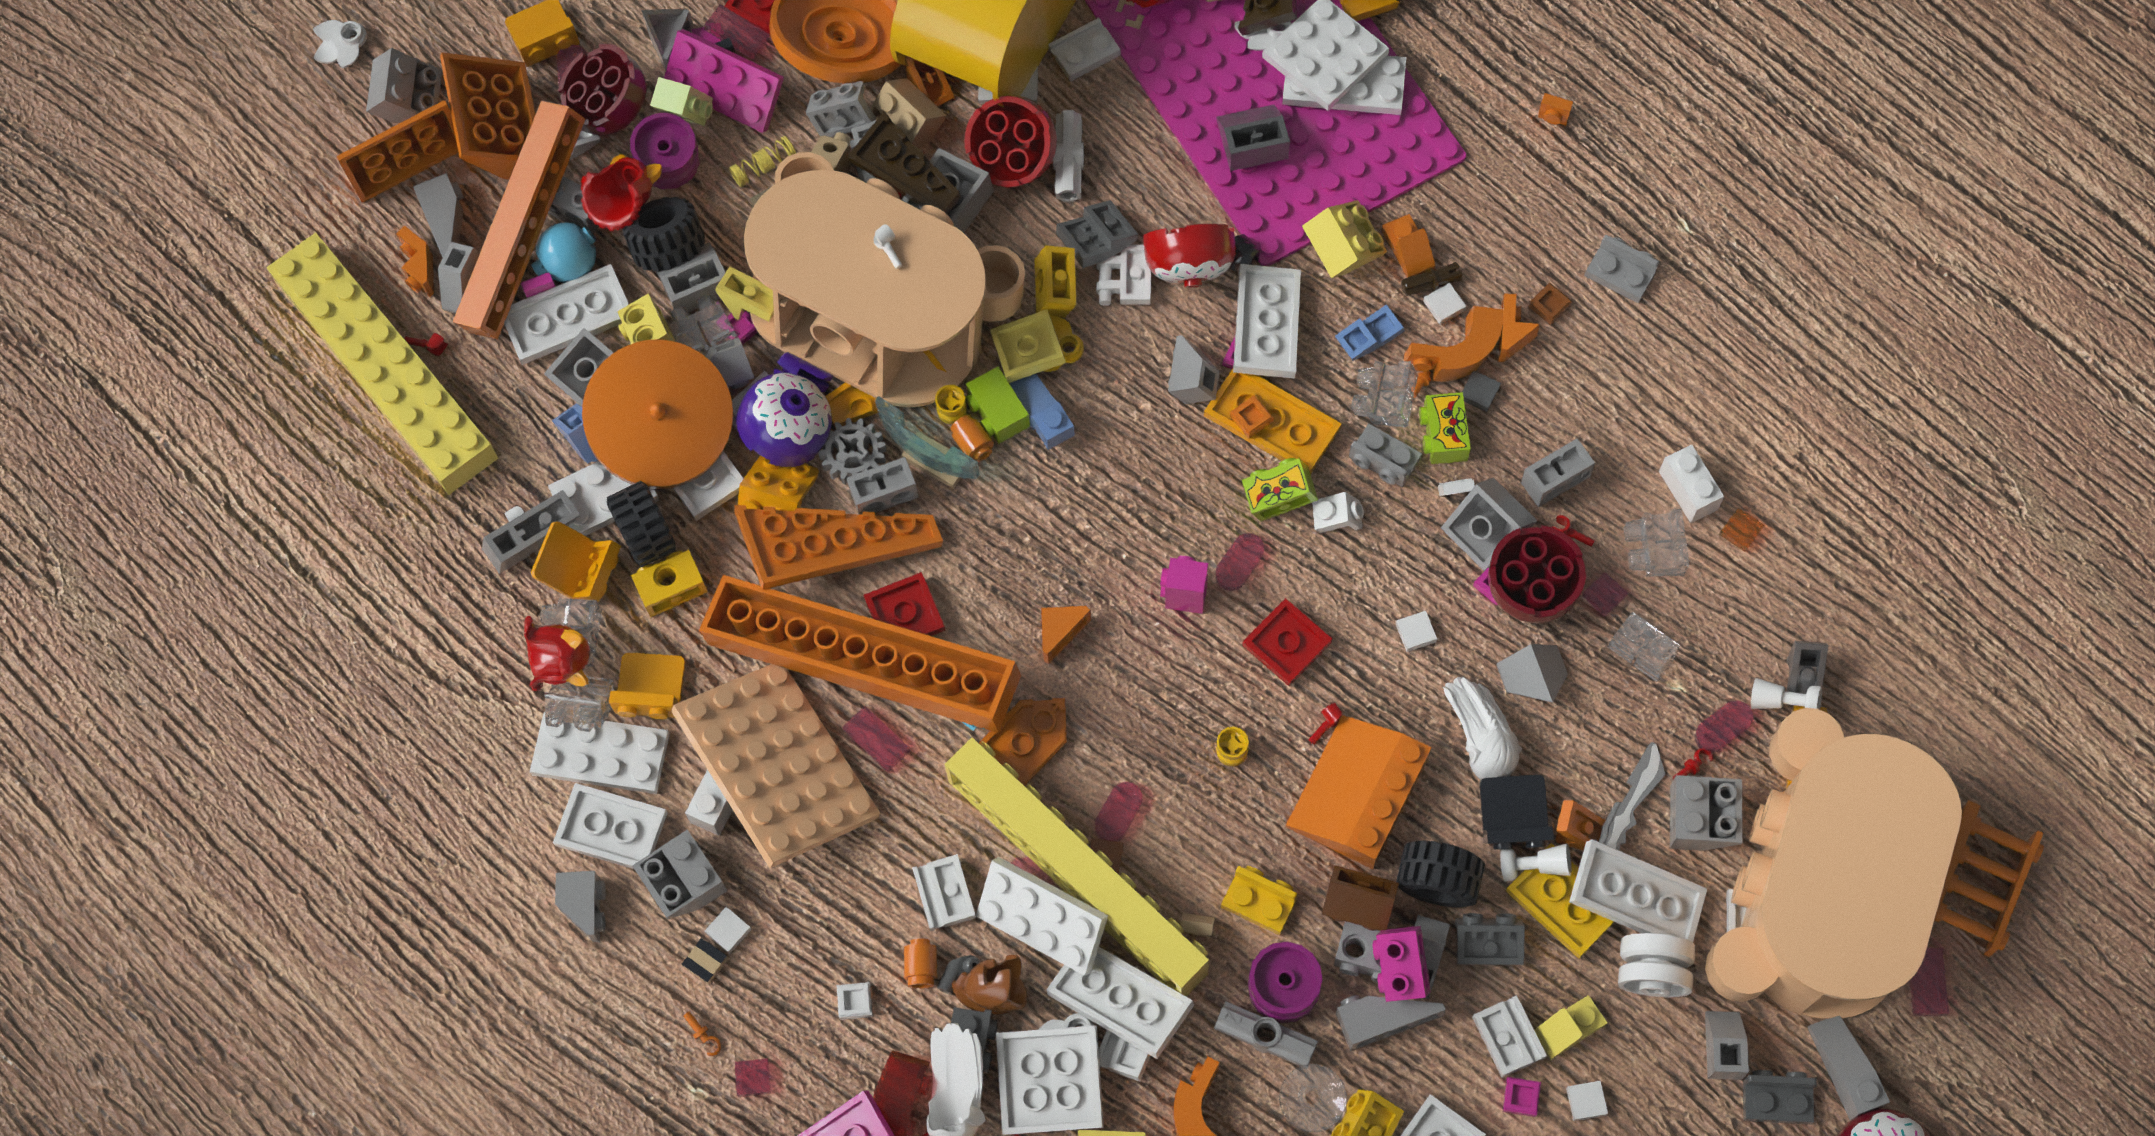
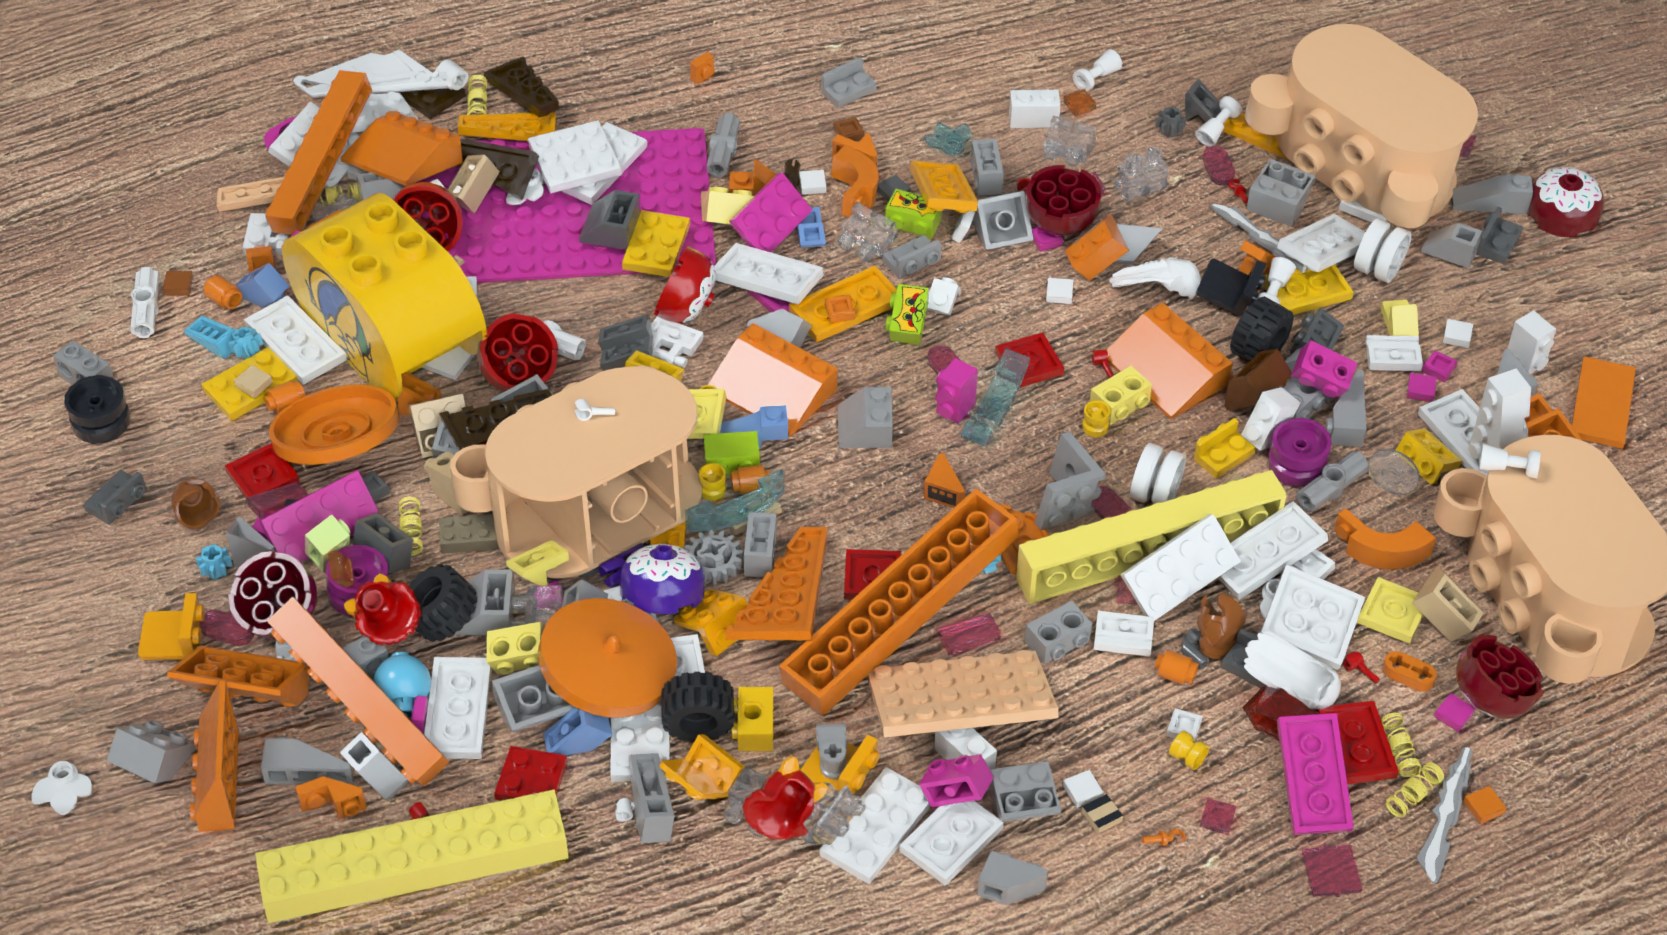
camera: 70 degrees left, 20 degrees down
light grey bracket [806,81,876,137] -> none
none -> medium azure gear [196,544,233,579]
none -> clear orange tile [328,551,354,587]
none -> dark grey brick [353,513,413,575]
none -> dark grey tile [362,471,390,502]
none -> red plate [494,746,568,801]
none -> yellow plate [622,210,690,277]
none -> light grey piece [707,113,740,178]
none -> slope [708,323,838,437]
none -> dark pink plate [729,172,813,253]
none -> light grey piece [816,722,847,779]
none -> light grey slope [838,387,893,448]
none -> light orange plate [910,160,978,213]
none -> dark pink brick [919,754,994,808]
none -> clear light blue plate [924,122,971,156]
none -> clear light blue slope [961,349,1030,446]
none -> light grey brick [1024,601,1092,664]
none -> light grey bracket [1035,432,1106,530]
none -> orange slope [1065,214,1129,281]
none -> white piece [1073,49,1122,92]
none -> light yellow brick [1090,366,1152,425]
none -> white wheel [1130,443,1187,504]
none -> dark grey gear [1155,107,1186,137]
none -> yellow wheel [1169,730,1210,770]
none -> white brick [1241,387,1301,450]
none -> dark pink tile [1407,373,1437,402]

